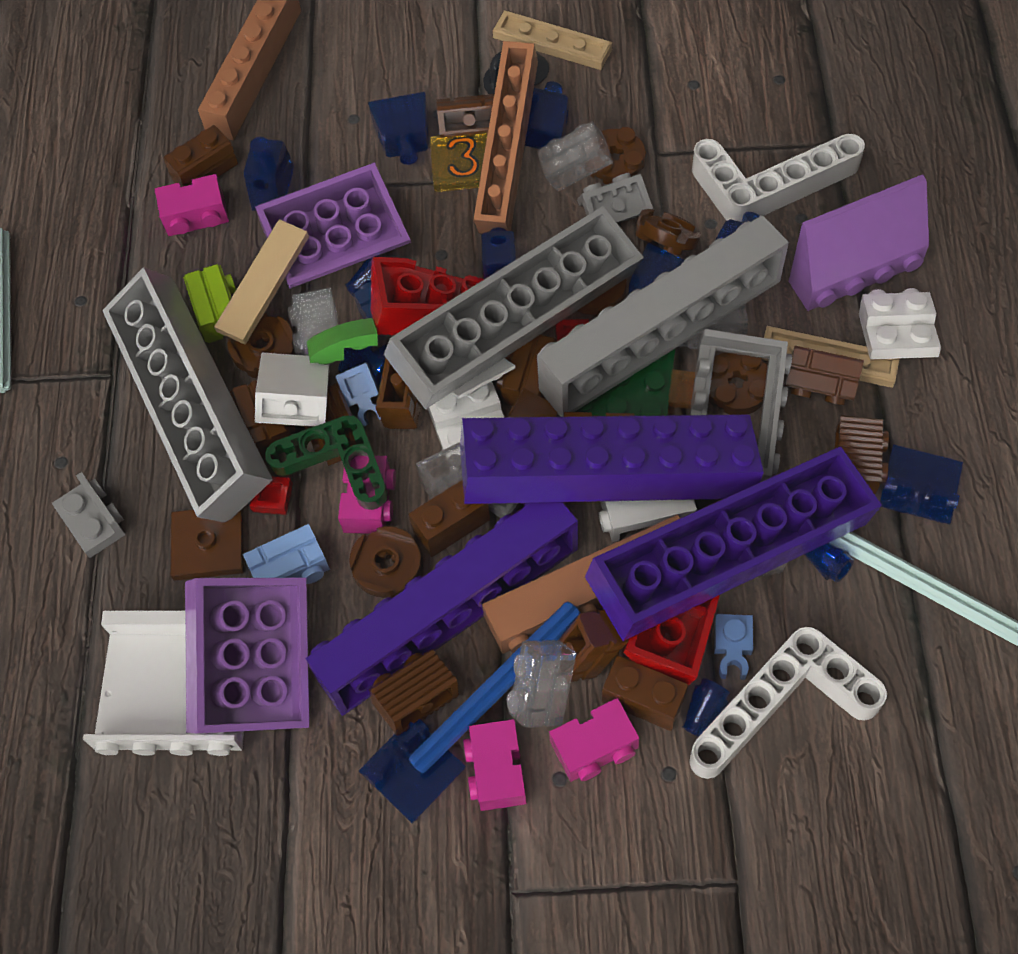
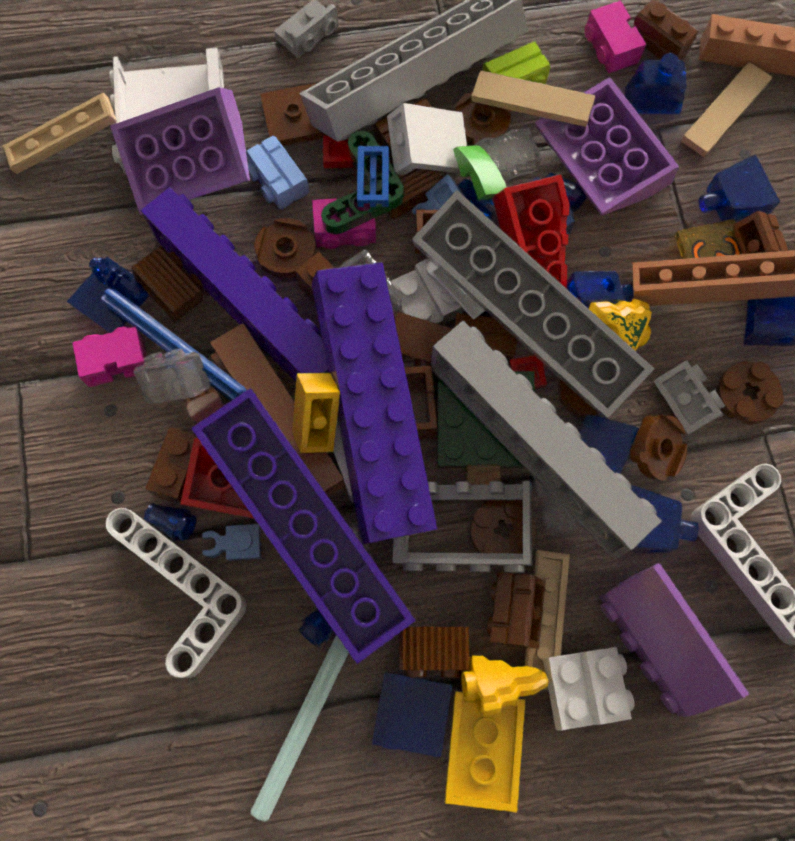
camera: 75 degrees right, 10 degrees up
clear brick [537,121,613,192] -> none
dark pink brick [549,698,640,782] -> none
none -> tan tile [3,93,117,174]
none -> yellow brick [292,373,340,453]
none -> blue tile [357,146,389,207]
none -> yellow plate [444,691,525,812]
none -> yellow rock [461,656,549,717]
none -> yellow rock [588,299,652,351]
none -> tan tile [681,62,772,157]

